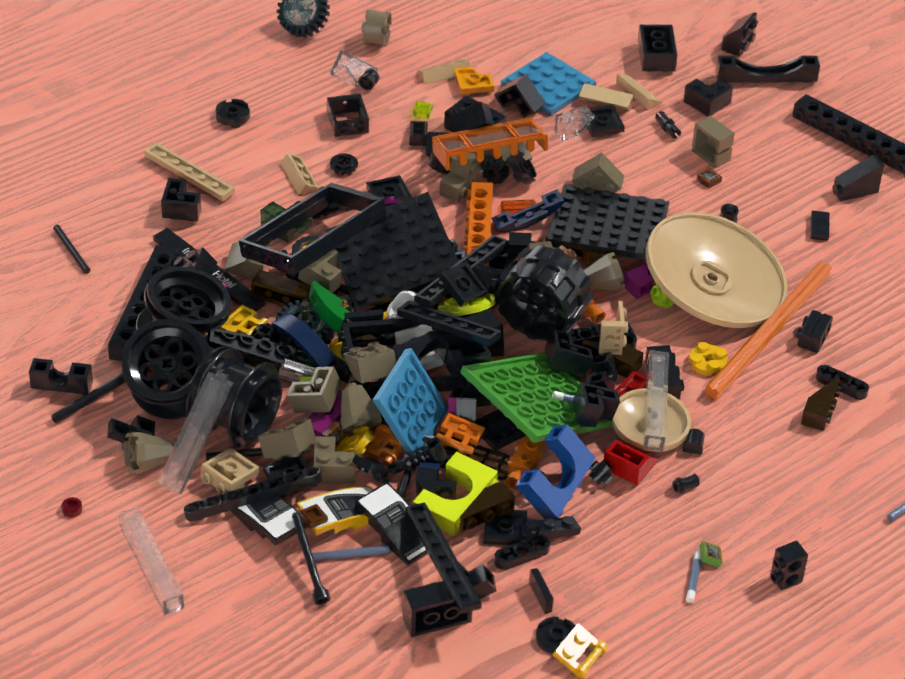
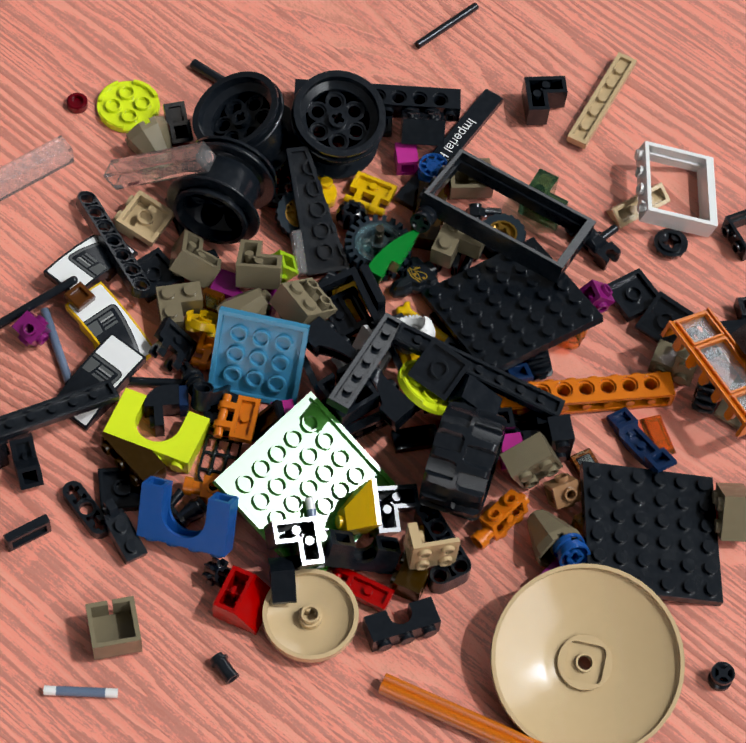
camera: 75 degrees right, 15 degrees up
black arch [29,358,93,395] -> none
black plate [216,99,250,128] -> none
dark blue slope [271,312,337,367] -> none
black plate [506,151,537,185] -> none
clear brick [643,350,669,451] -> none
black brick [682,429,705,454] -> none
yellow plate [689,342,728,376] -> none
tile [699,541,723,567] -> none
none -> magenta brick [12,310,51,347]
none -> dark tan piece [85,596,142,660]
none -> neon yellow tile [97,79,160,133]
none -> black slope [268,556,297,605]
none -> yellow slope [335,478,382,535]
none -> black wheel [410,205,437,233]
none -> blue wheel [418,153,448,183]
none -> blue wheel [553,533,591,566]
none -> white window [634,141,718,237]
none -> black plate [635,291,695,344]

